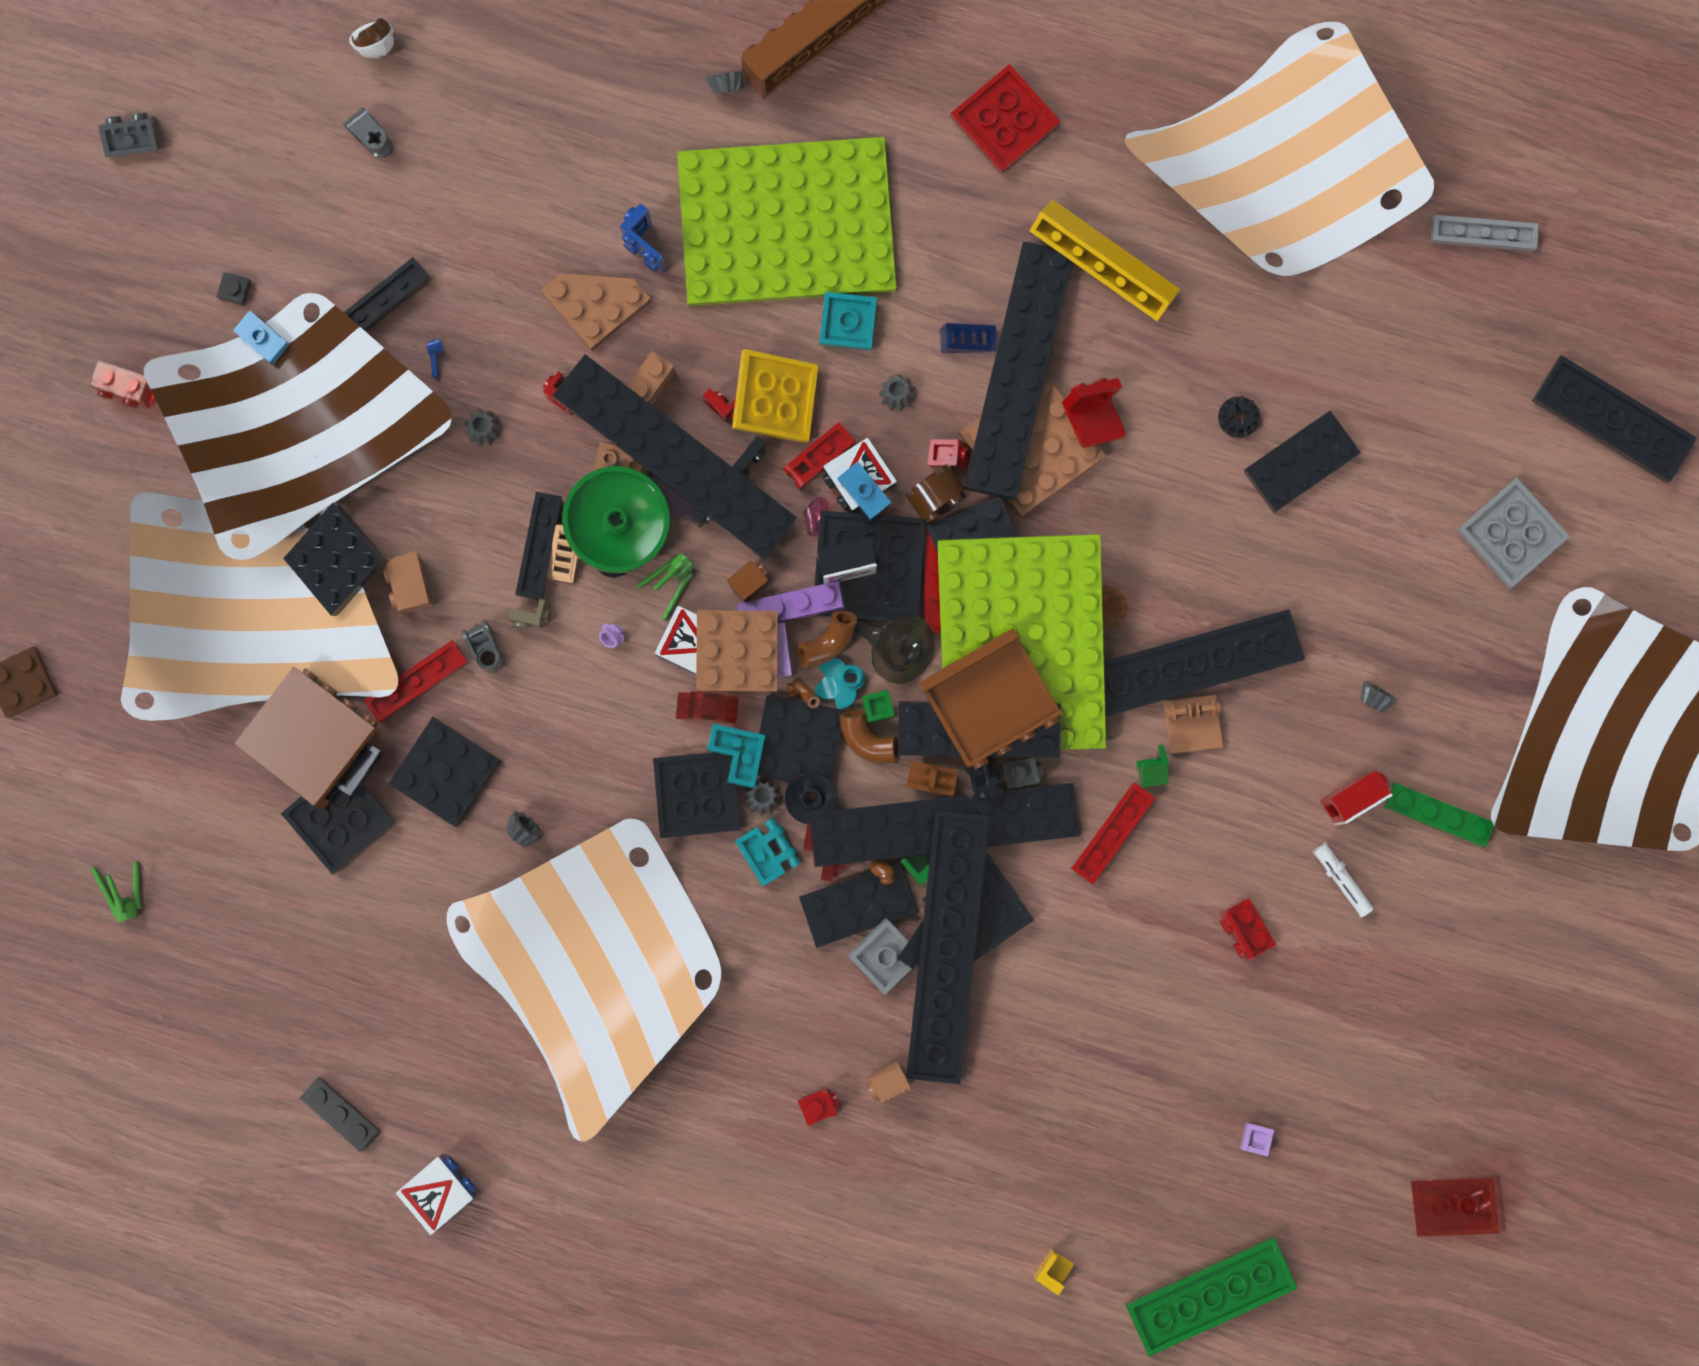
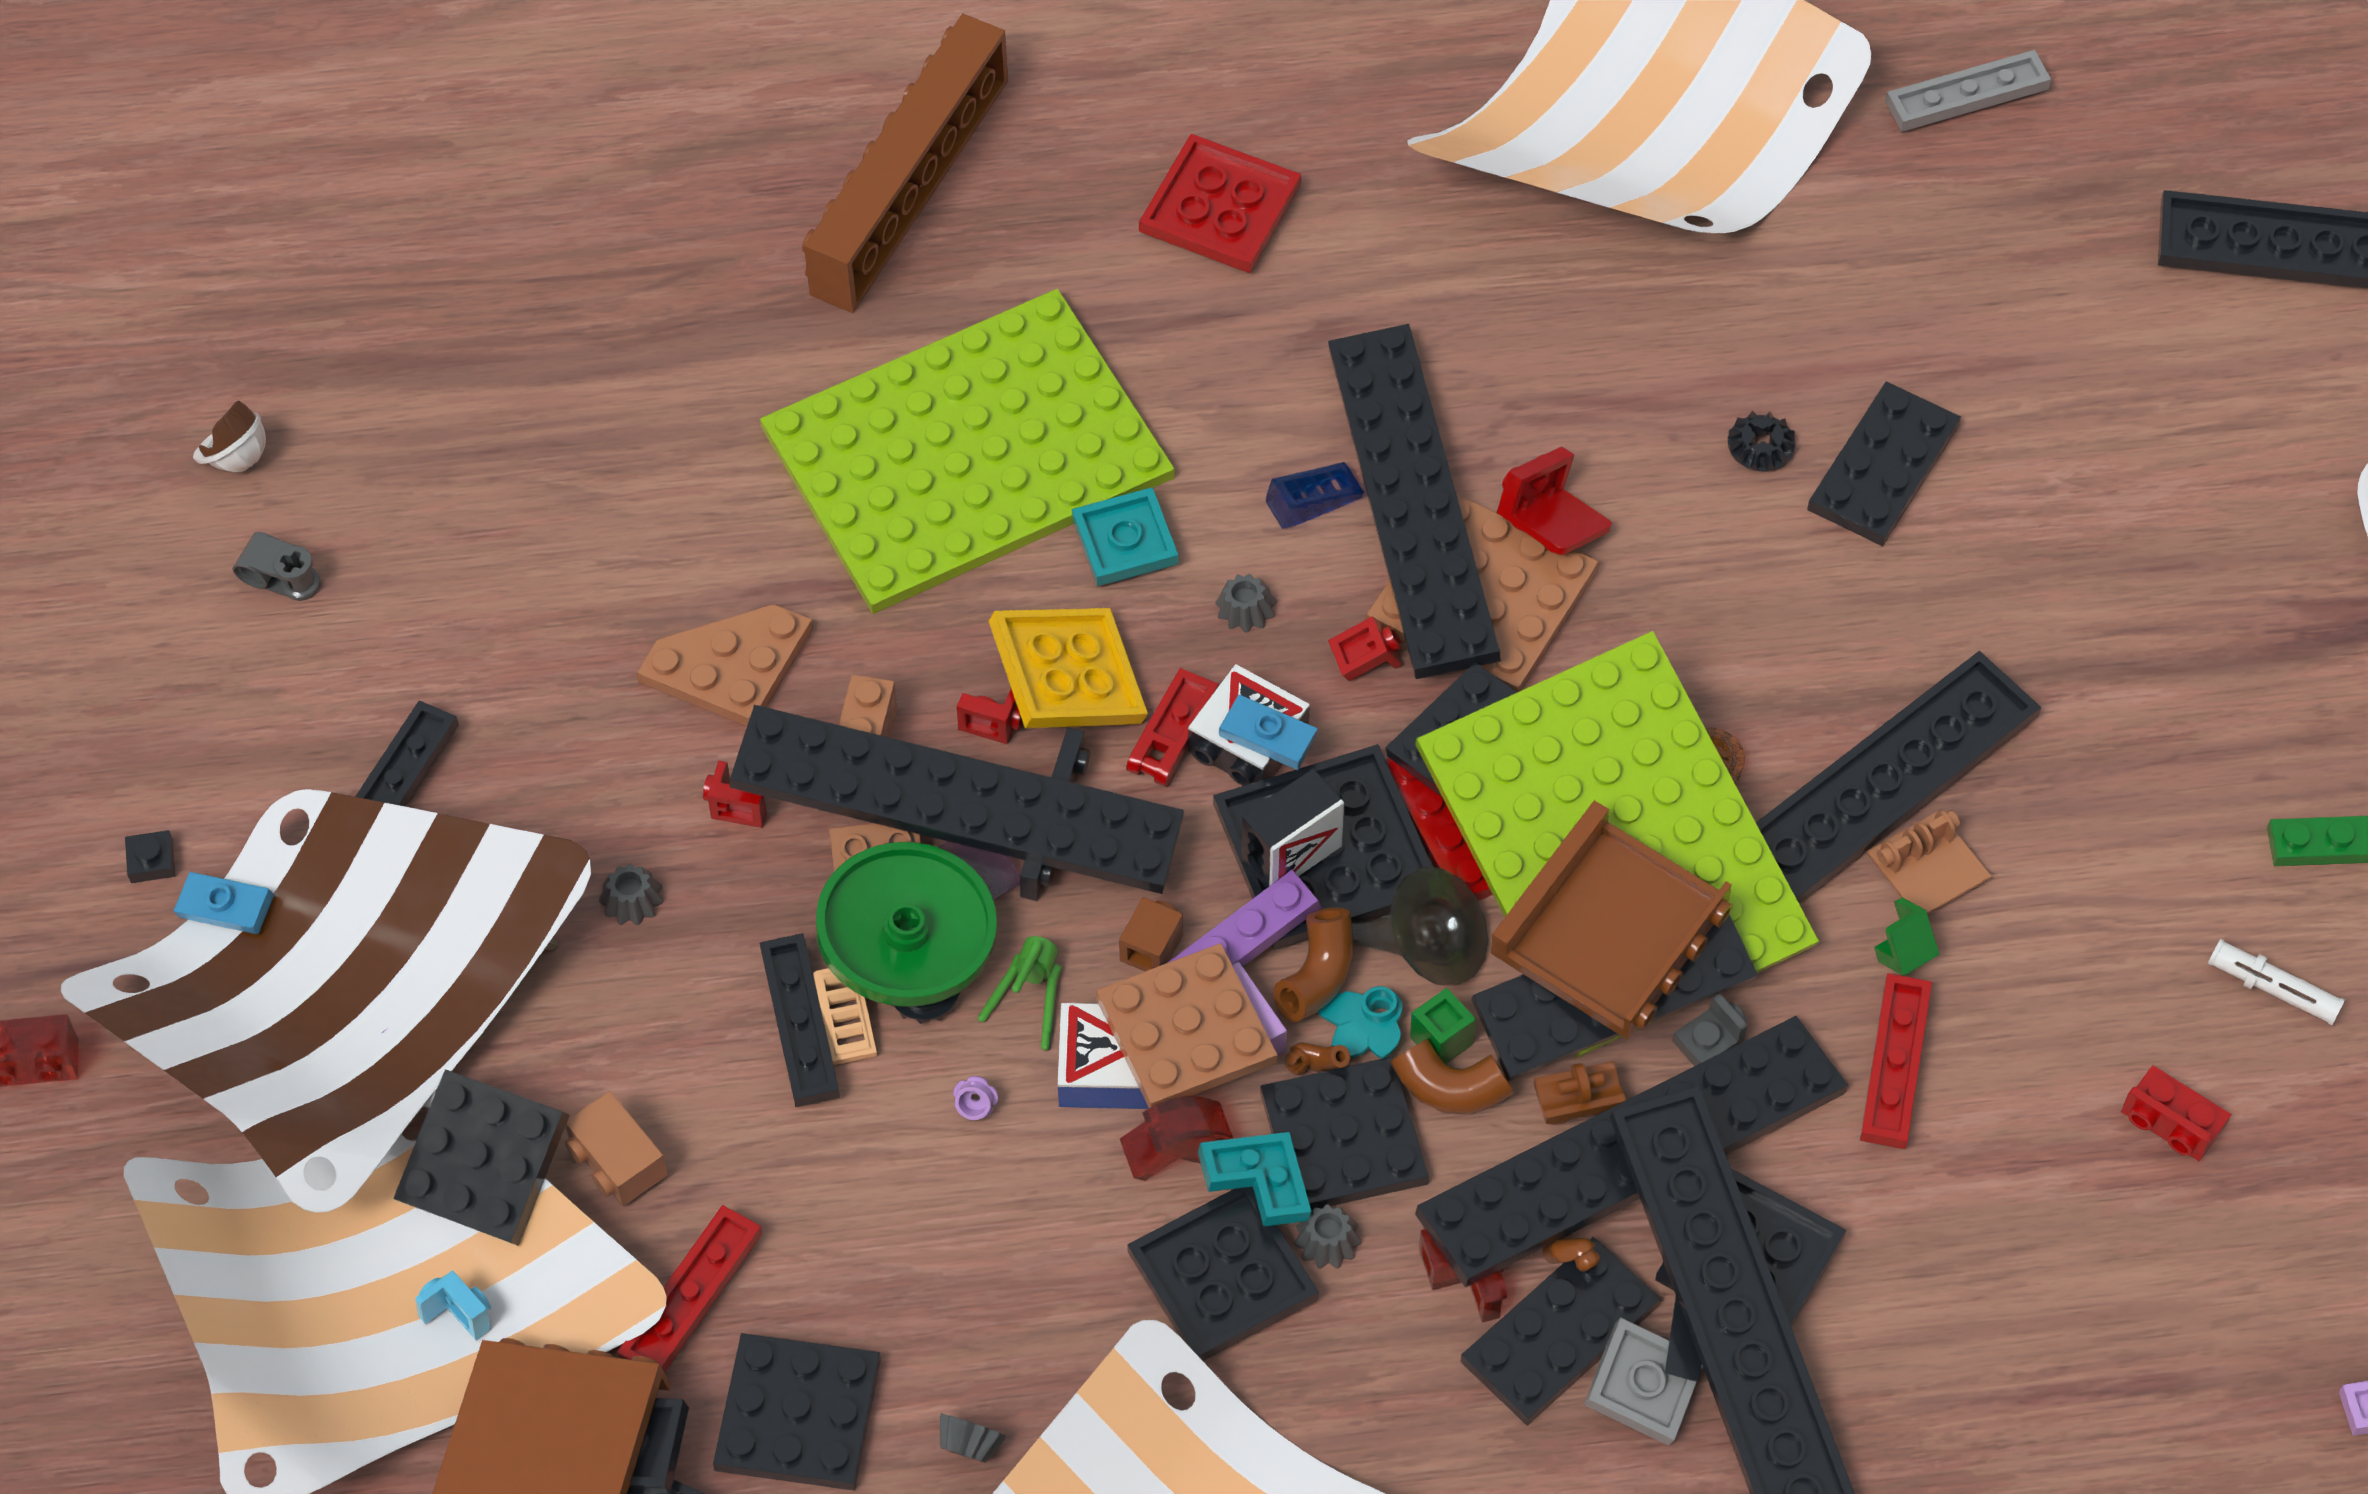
camera: 20 degrees left, 25 degrees down
blue hand [426,339,444,377] -> none
dark grey piece [461,620,504,673] -> none
dark tan bracket [508,599,551,630] -> none
blue bracket [620,203,666,273] -> none
dark grey piece [706,71,743,94] -> none
teal plate [735,817,801,887] -> none
black dish [784,772,838,824] -> none
clear pink arm [804,496,828,536] -> none
green panel [900,854,930,886] -> none
reddish brown brick [904,464,966,523] -> none
black hips [965,757,1003,800] -> none
yellow brick [1029,199,1181,321] -> none
red piece [1319,770,1393,825] -> none
dark grey piece [1360,681,1398,713] -> none
light grey plate [1456,478,1570,589] -> none
none -> medium azure bracket [415,1270,491,1340]

